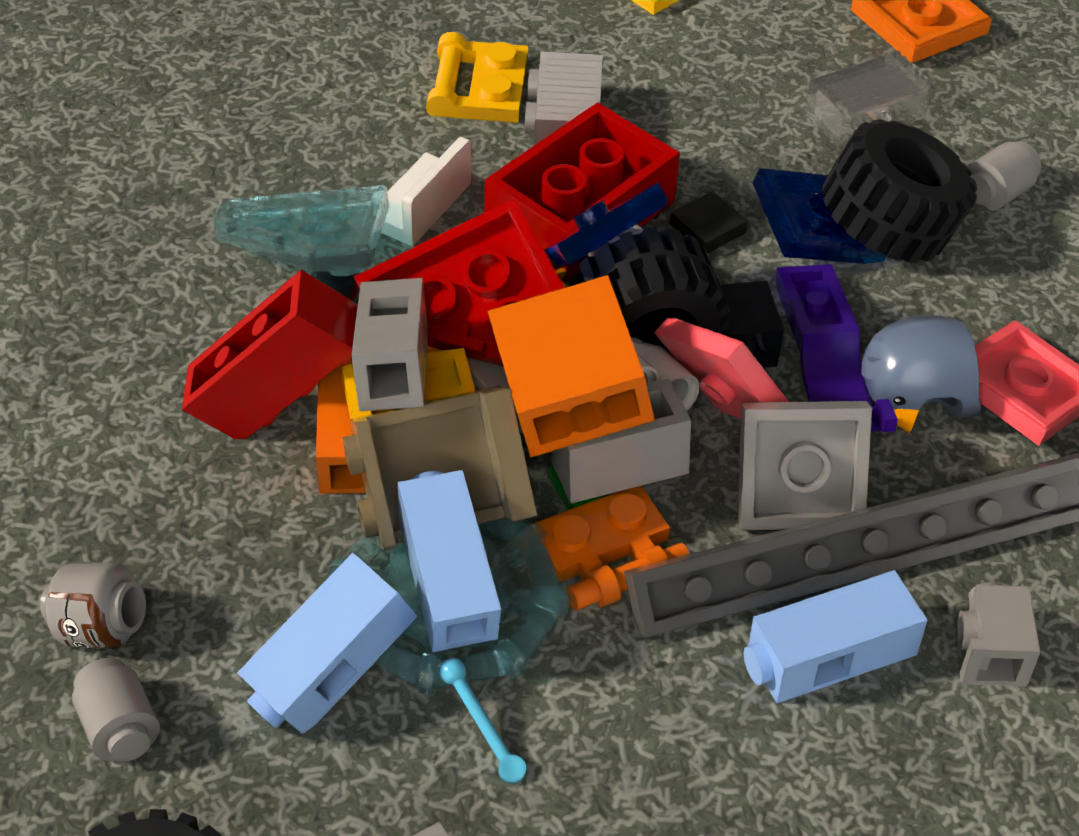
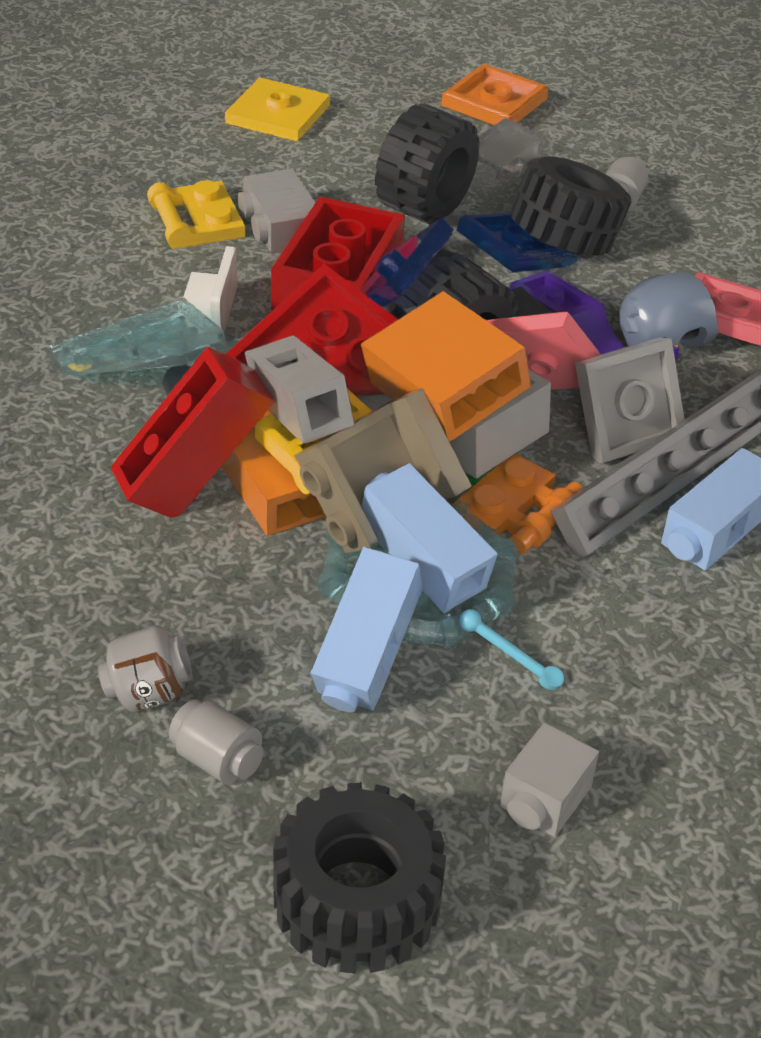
camera: 25 degrees left, 5 degrees down
none -> black tyre [375,103,480,225]

